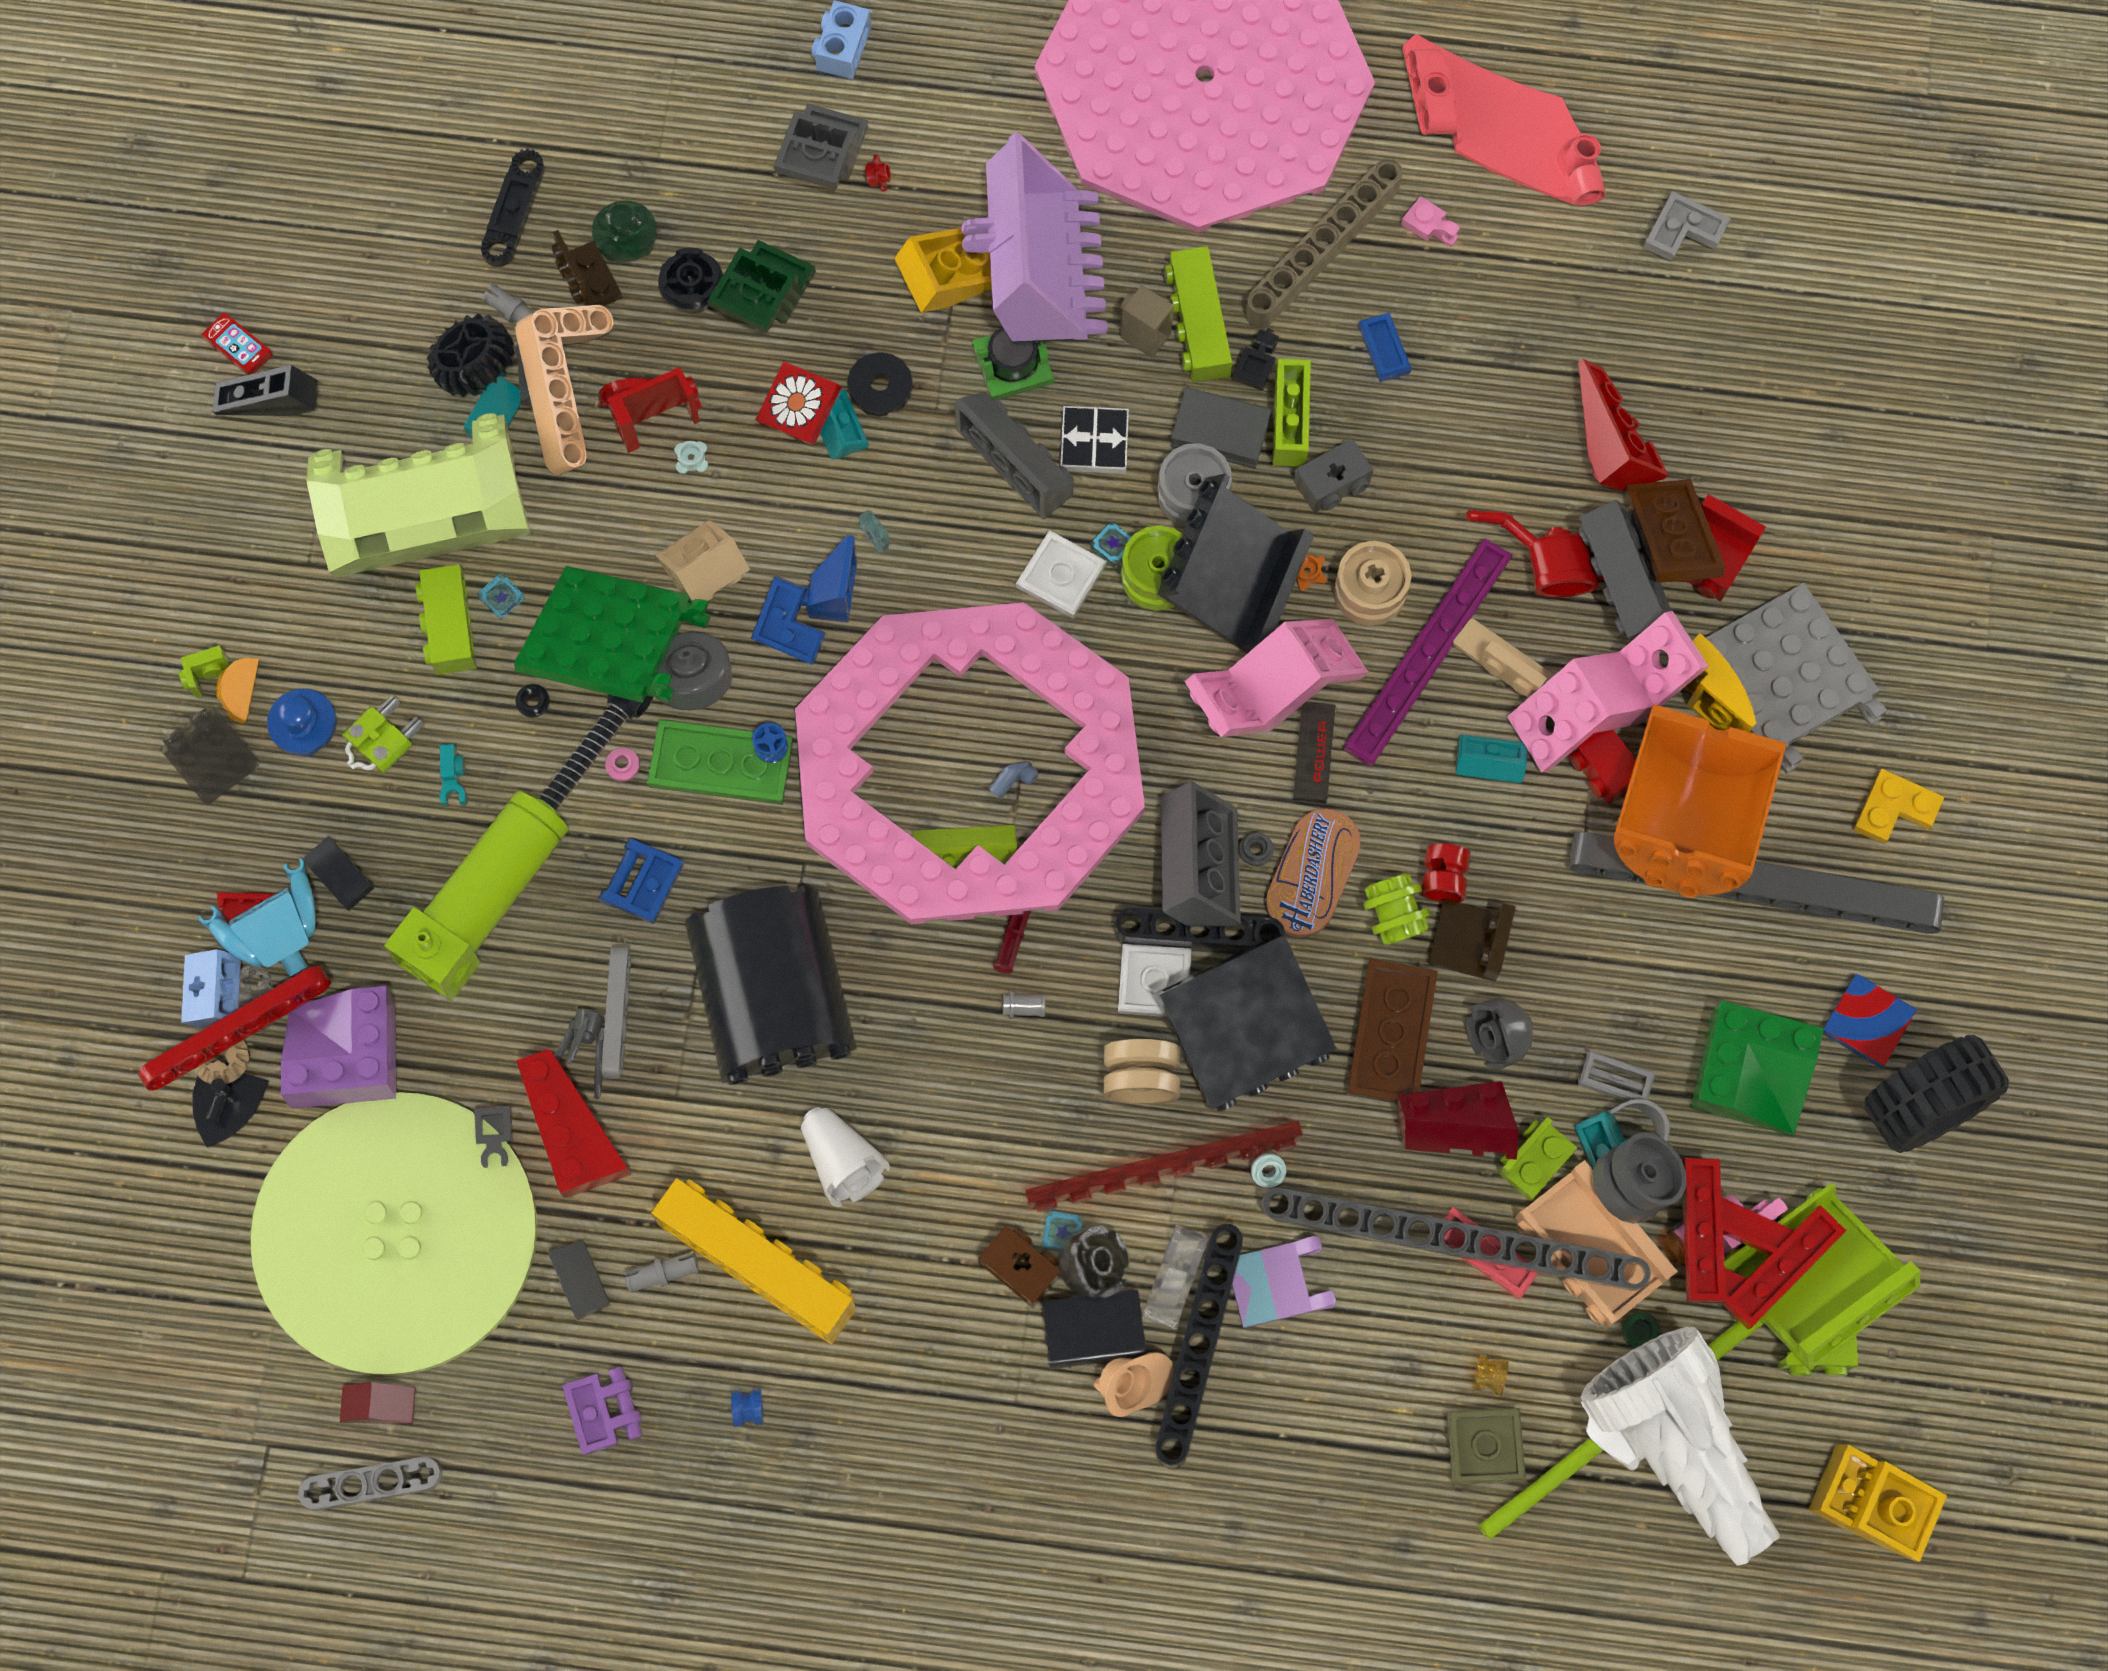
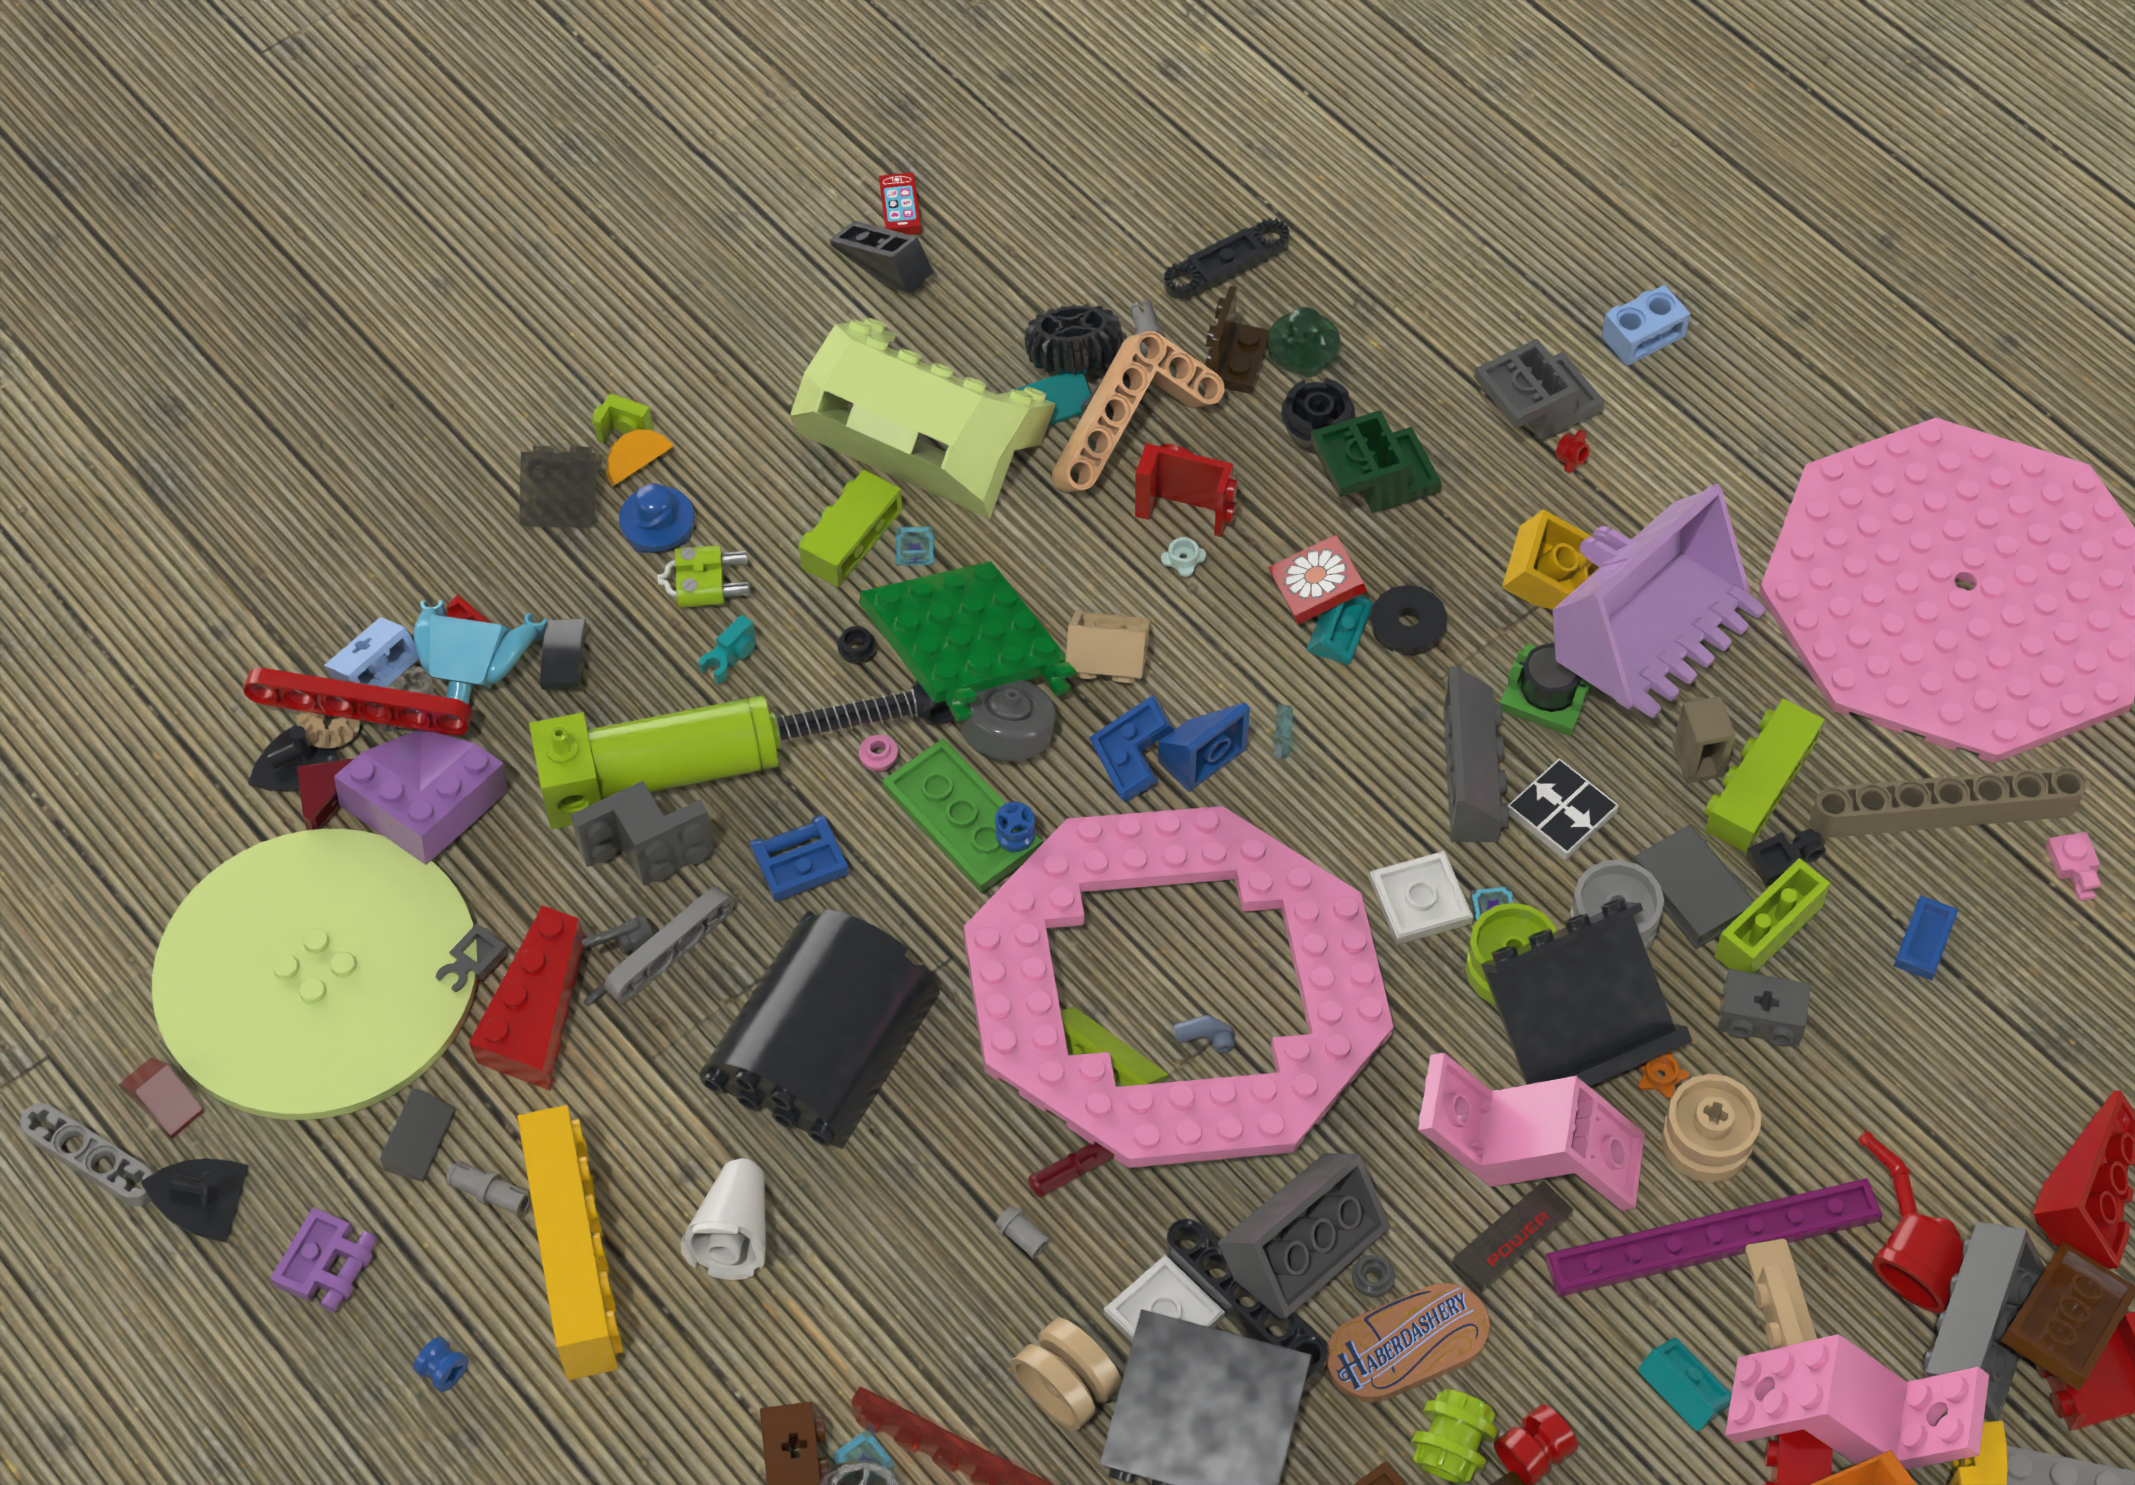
camera: 45 degrees right, 15 degrees down
none -> black shield [141,1158,249,1243]
none -> dark red slope [297,758,354,830]
none -> dark grey bracket [570,781,715,886]

